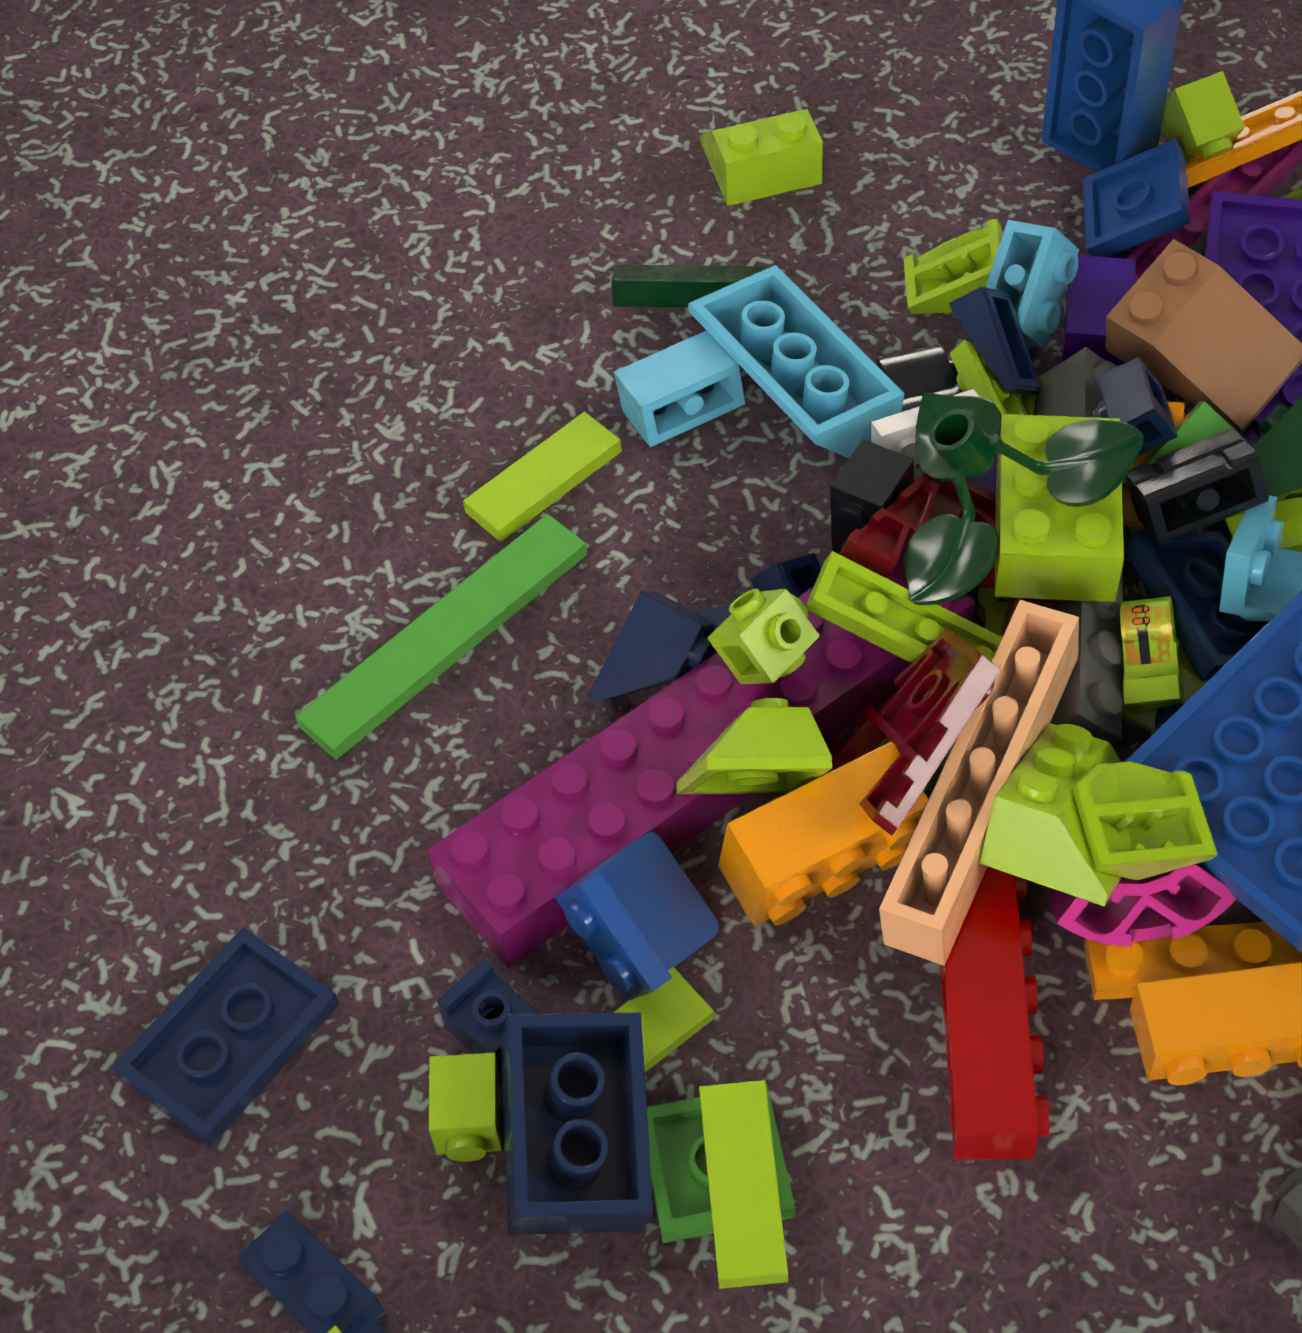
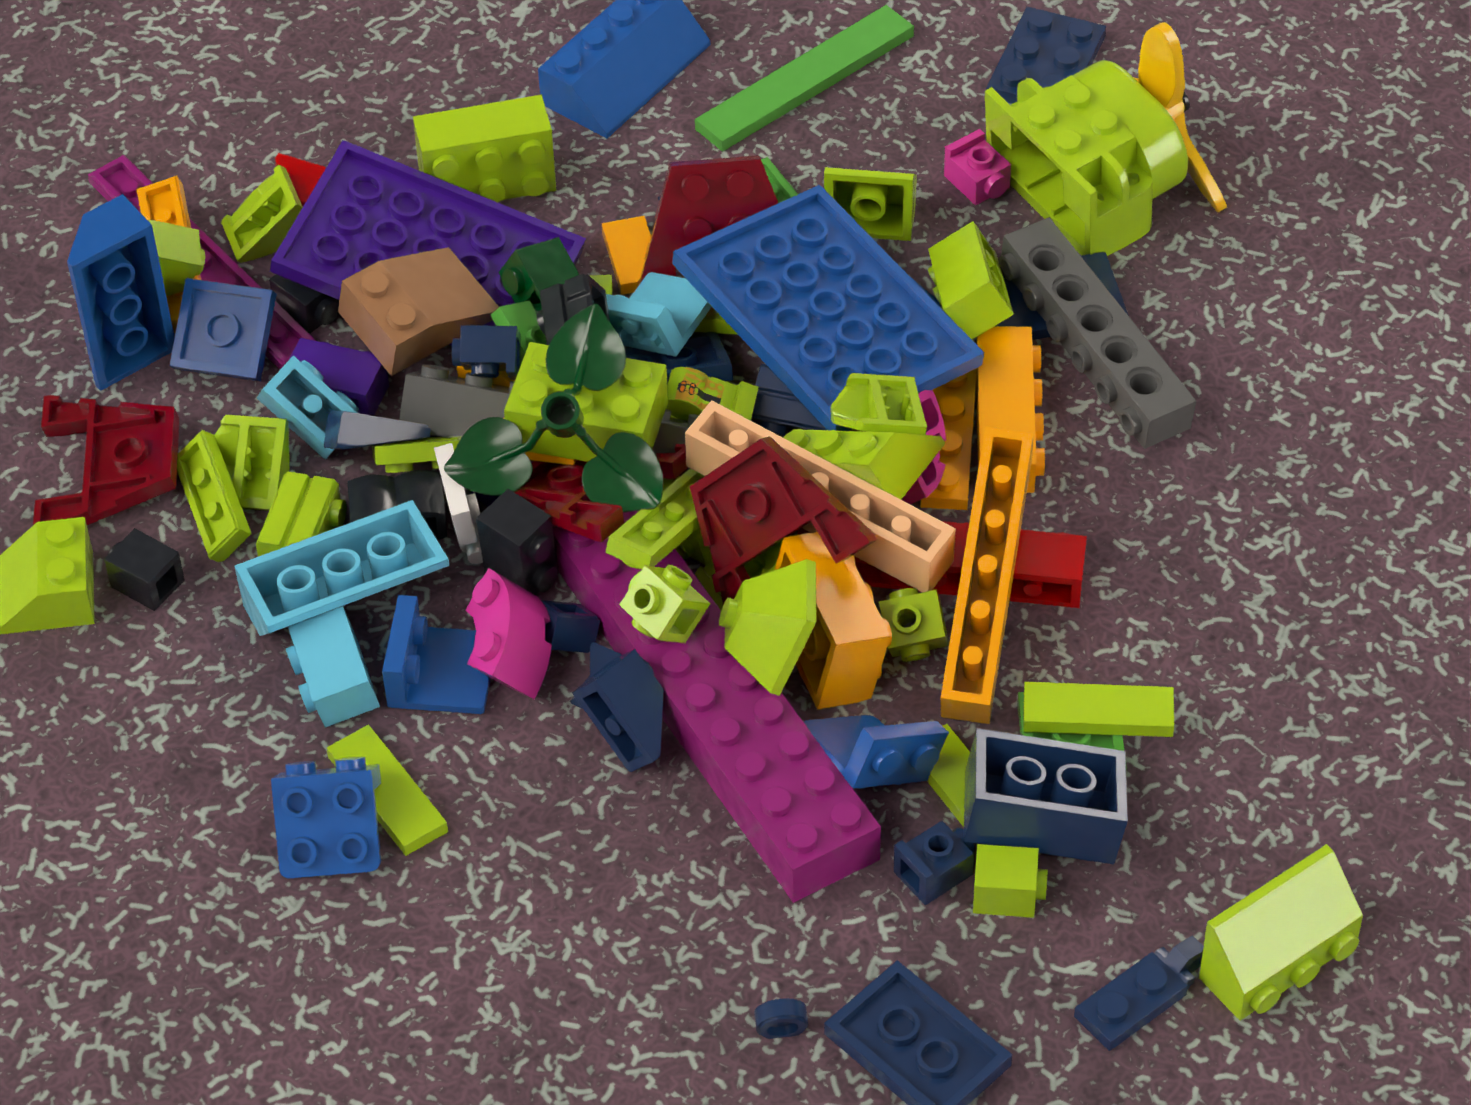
camera: 85 degrees left, 5 degrees down
bright green tile [295,514,587,760] -> none
dark green slope [611,265,769,308] -> none
none -> dark red wing [33,395,180,525]
none -> black brick [104,528,185,611]
none -> lime tile [177,430,252,562]
none -> lime brick [256,471,347,557]
none -> blue bracket [271,757,381,878]
none -> blue bracket [382,595,491,714]
none -> dark pink brick [466,568,552,700]
none -> dark blue tile [754,998,808,1039]
none -> lime brick [879,588,949,662]
none -> light orange brick [940,426,1033,724]

